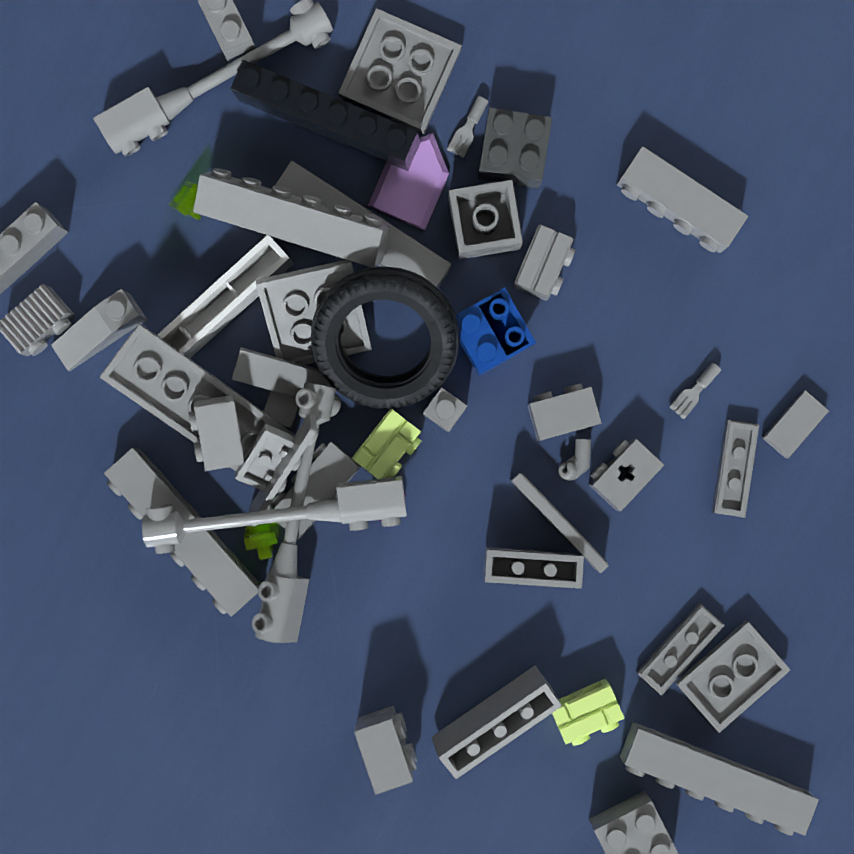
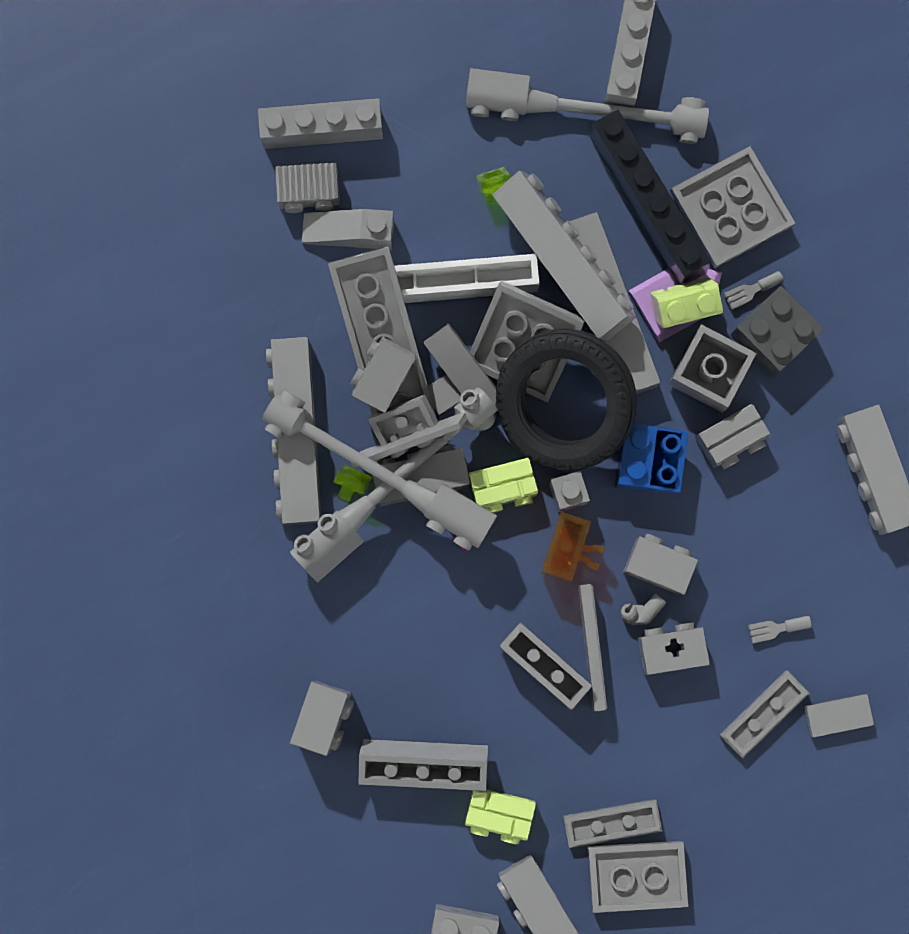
camera: 40 degrees right, 5 degrees down
none -> clear orange brick [540,512,605,583]
none -> yellowish green brick [650,277,723,328]

